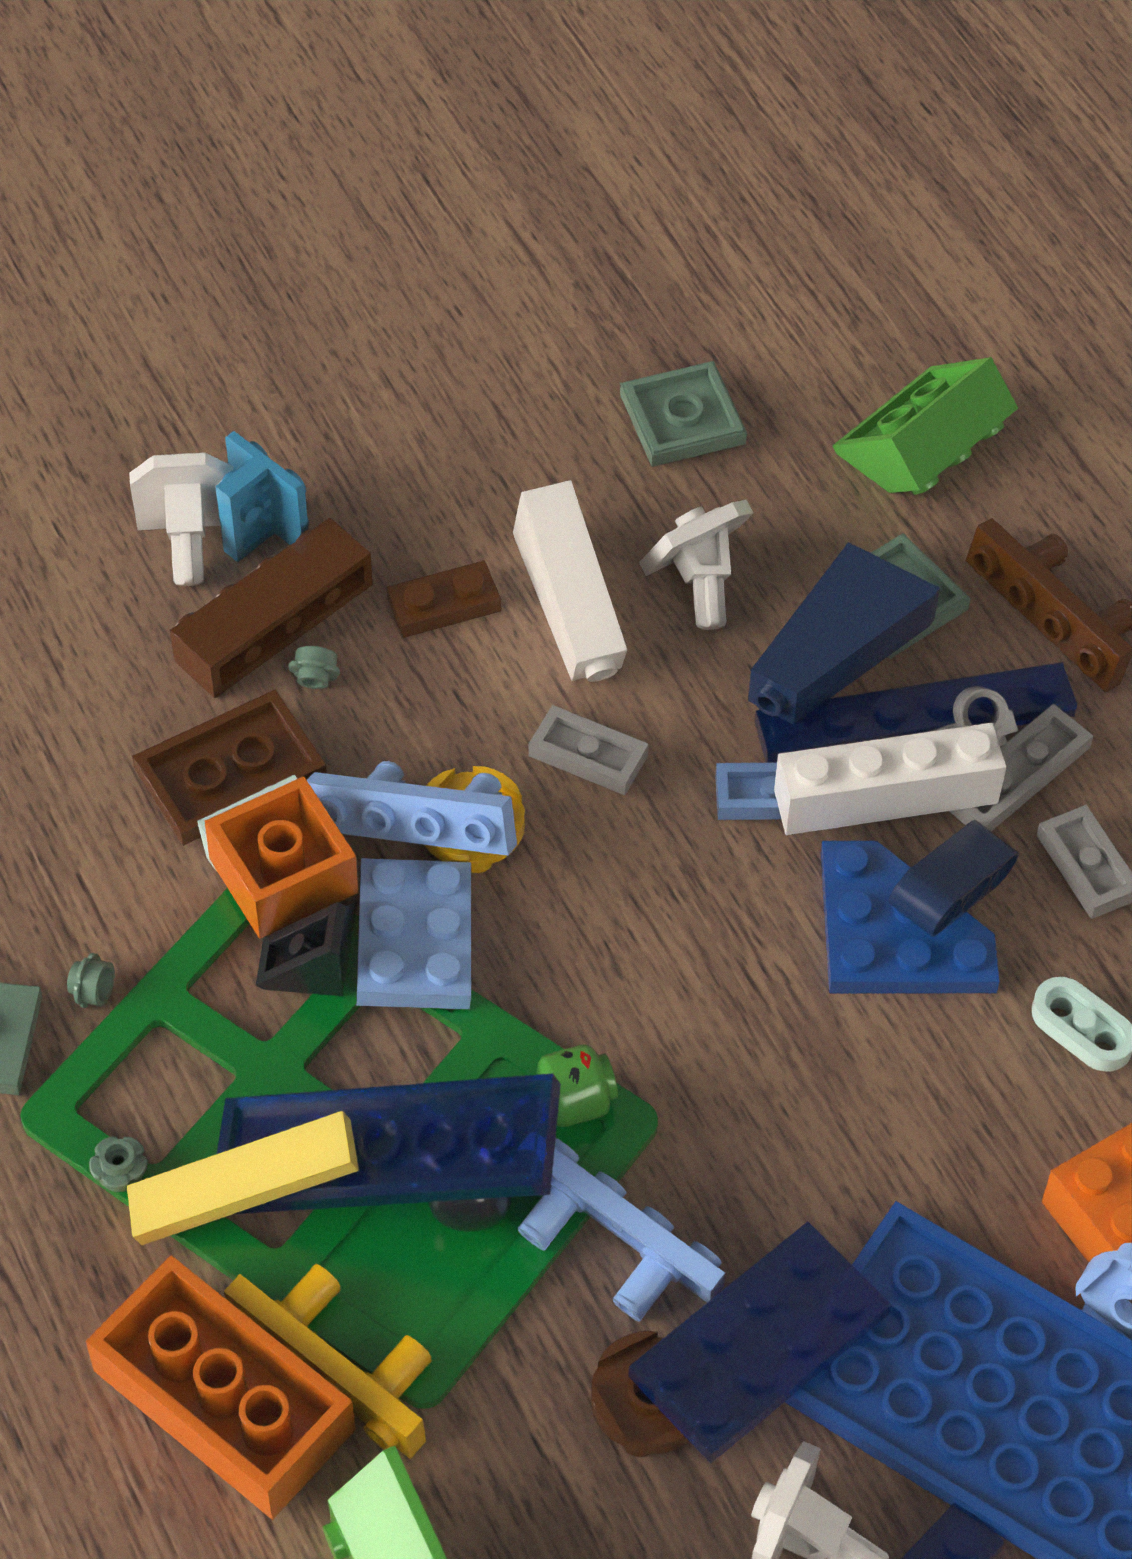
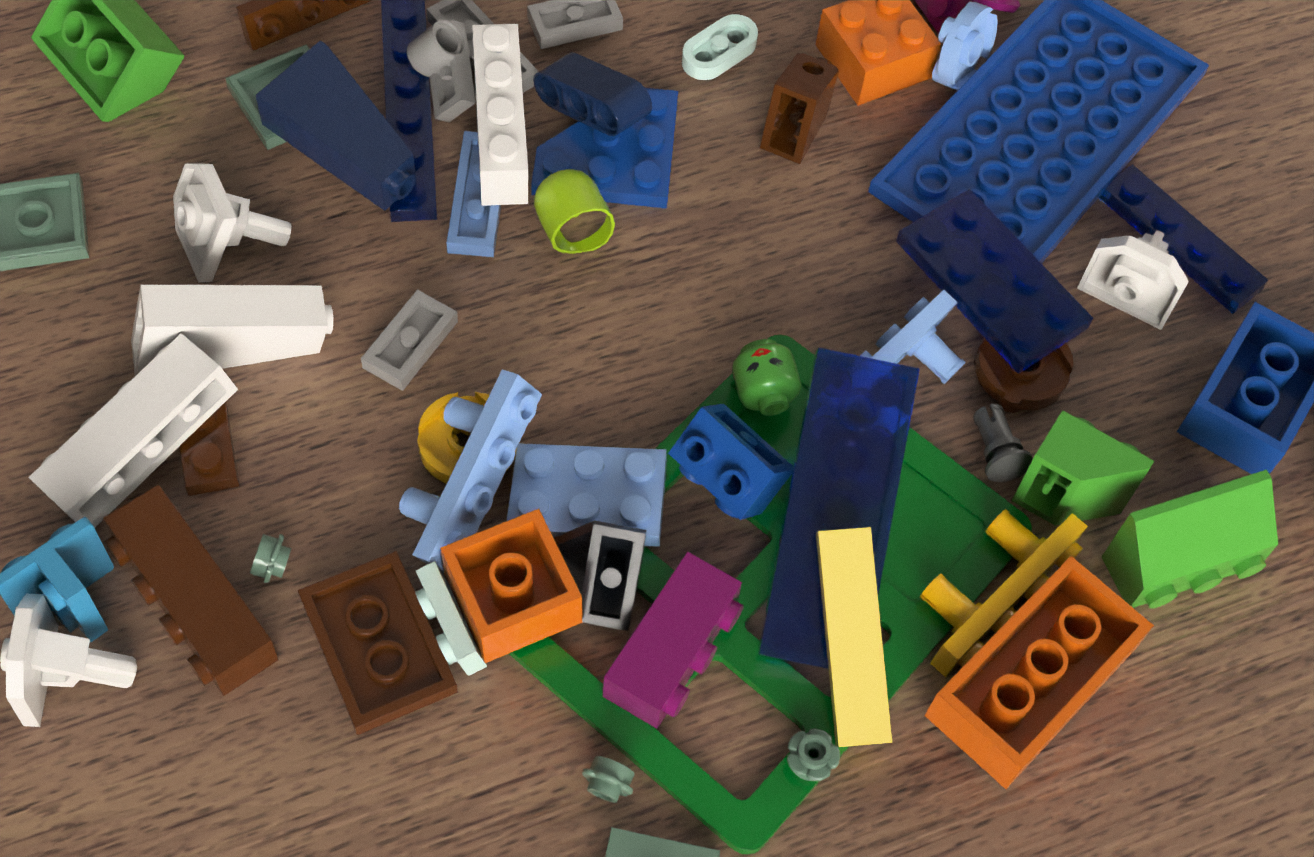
camera: 90 degrees left, 5 degrees up
none -> white brick [29,333,238,528]
none -> lime helmet [534,169,615,254]
none -> magenta brick [603,551,744,729]
none -> blue brick [668,404,796,520]
none -> reddish brown torso [760,53,839,164]
none -> dark grey pin [973,404,1033,482]
none -> bright green slope [1011,410,1154,526]

